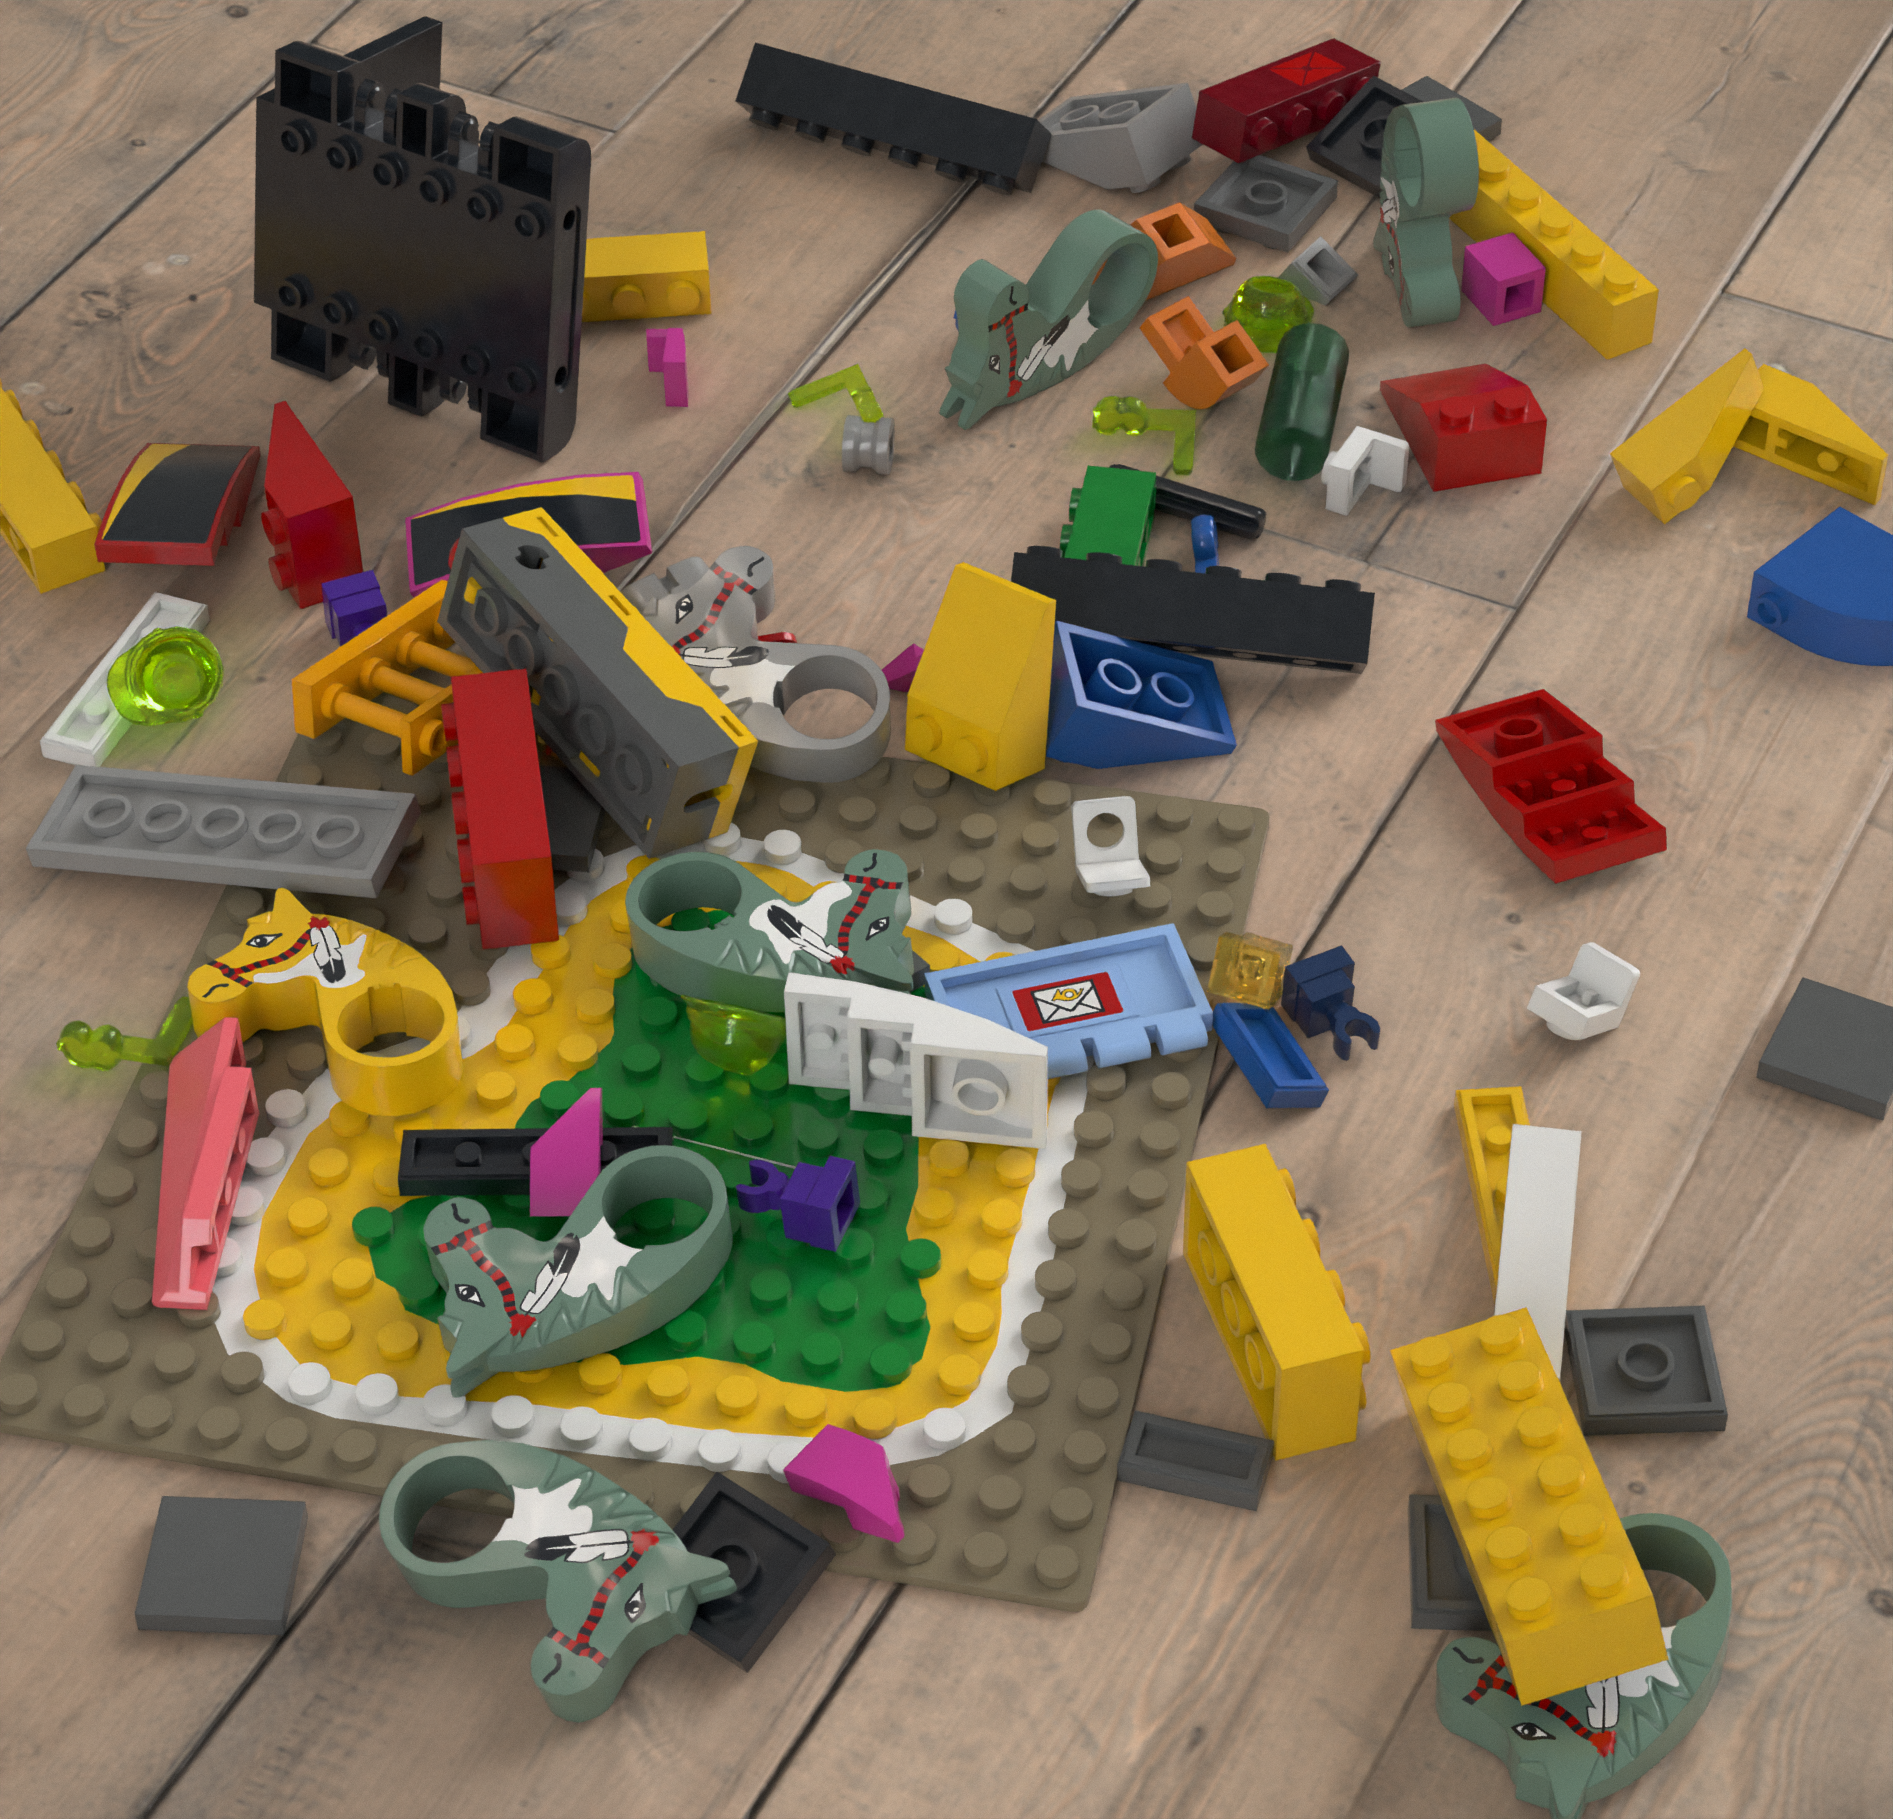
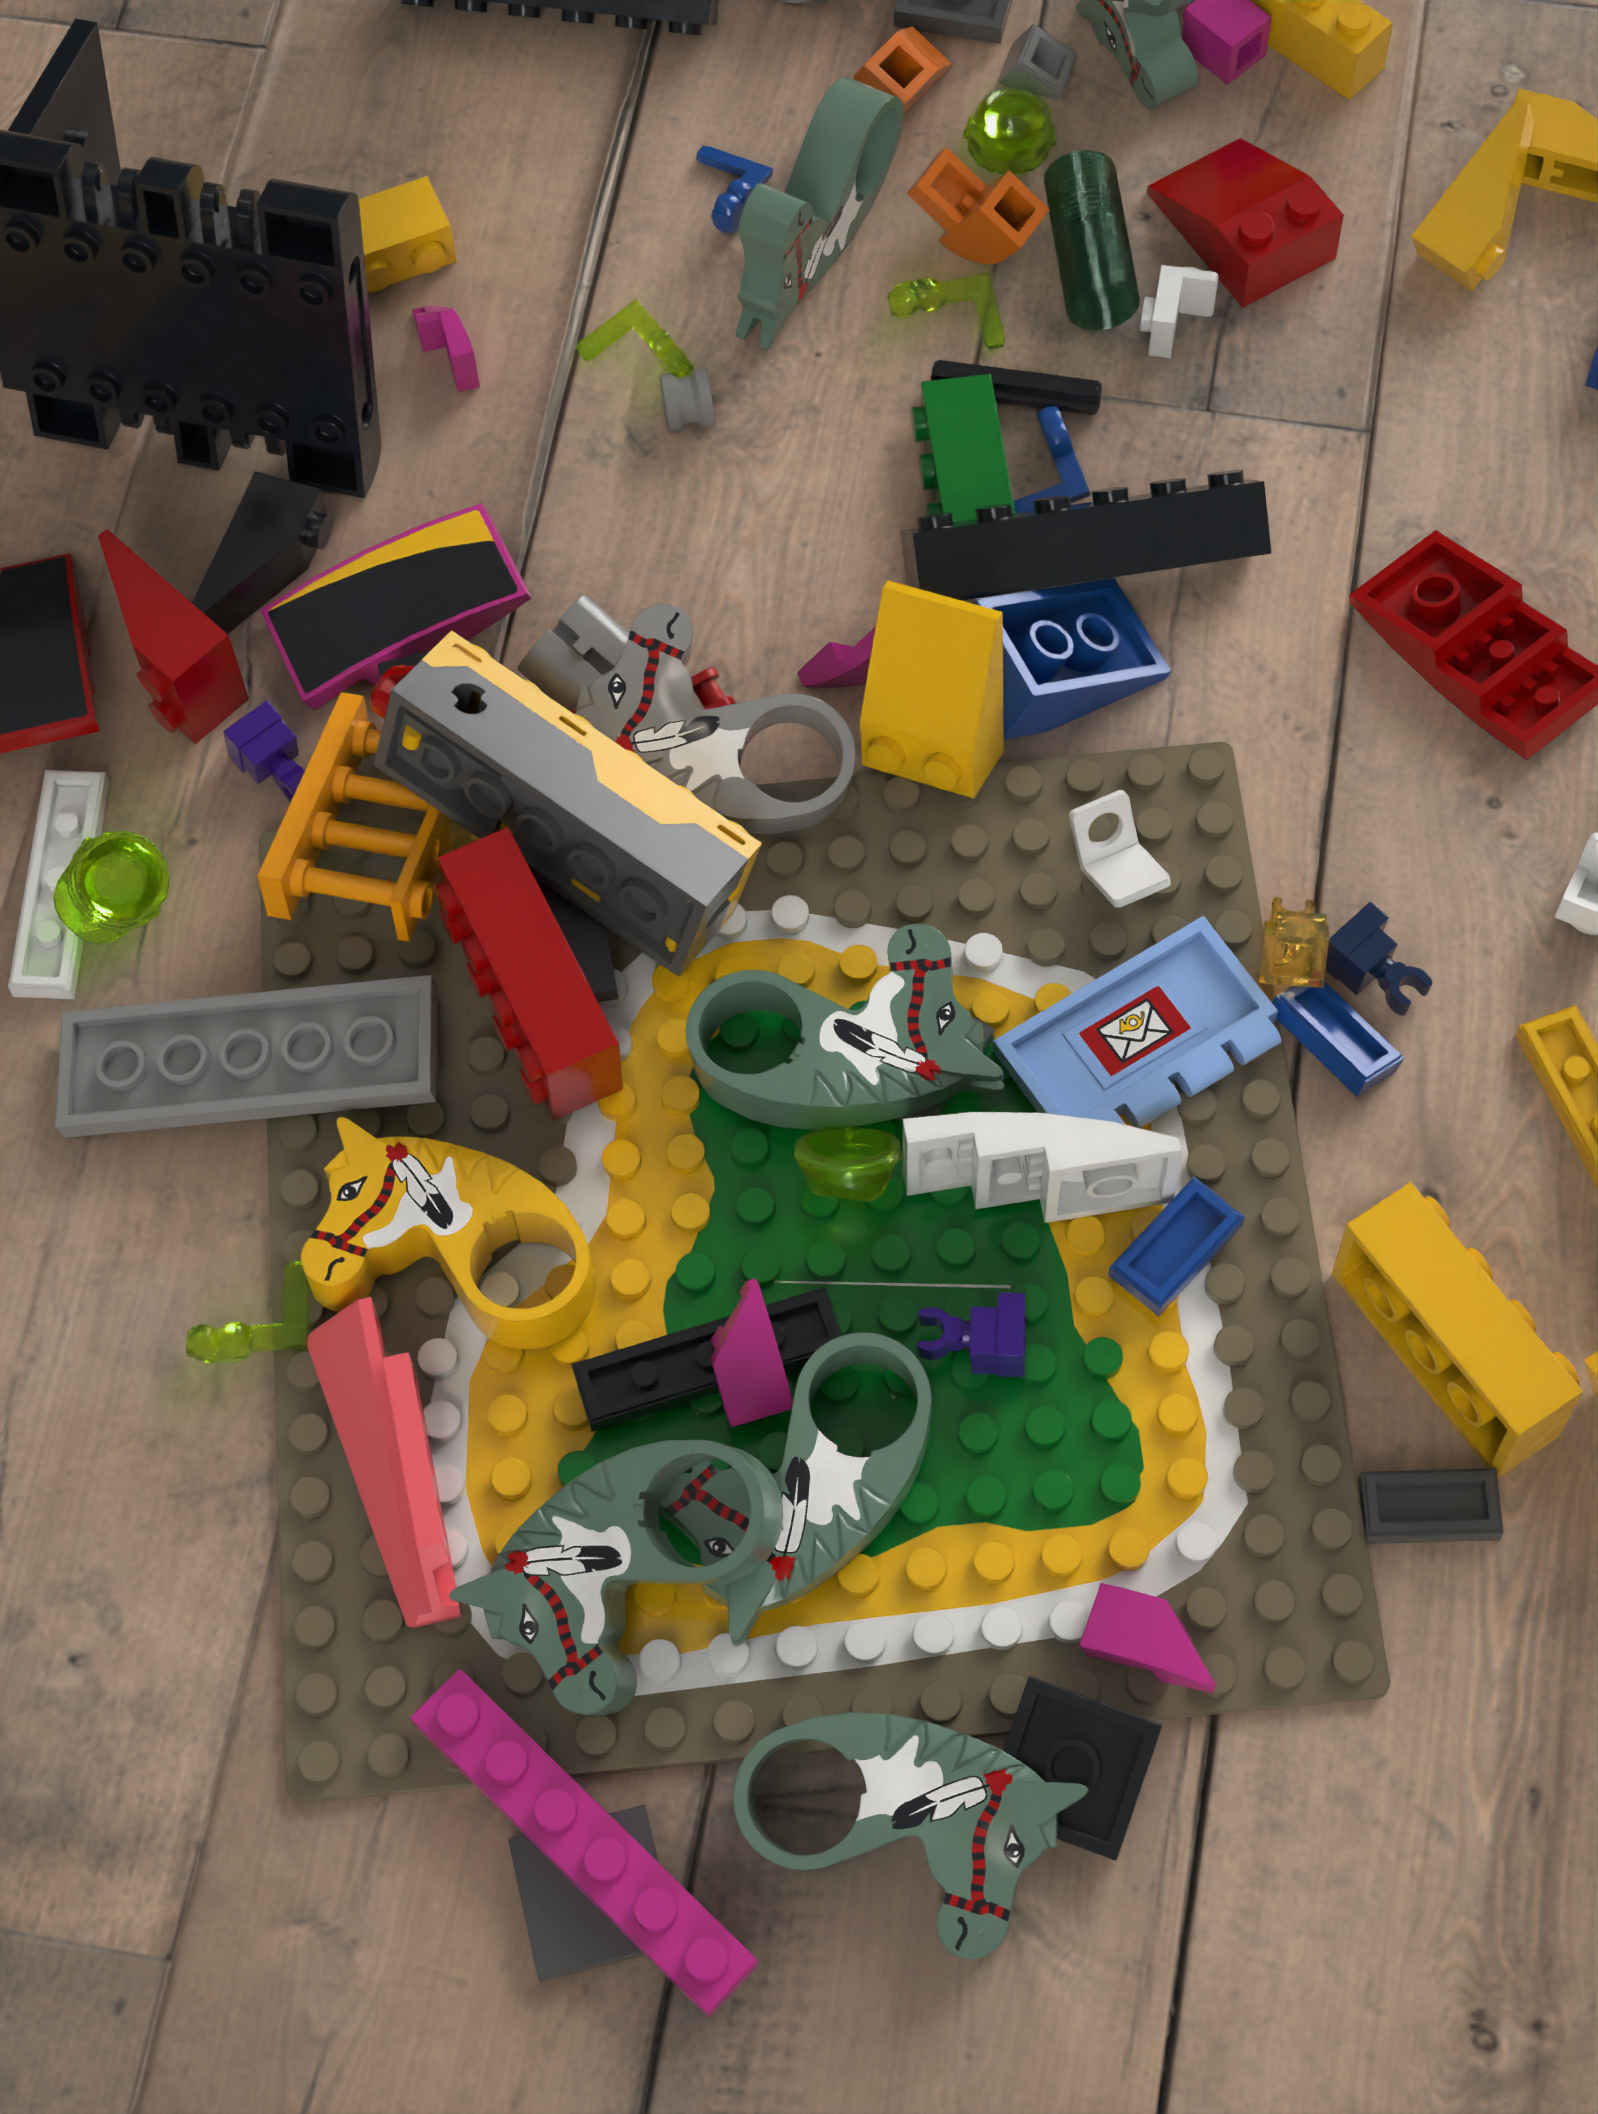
camera: 15 degrees left, 20 degrees up
none -> black slope [192,471,332,634]
none -> dark pink plate [410,1668,759,2018]
none -> sand green animal [449,1440,783,1716]
none -> blue tile [1108,1177,1245,1317]

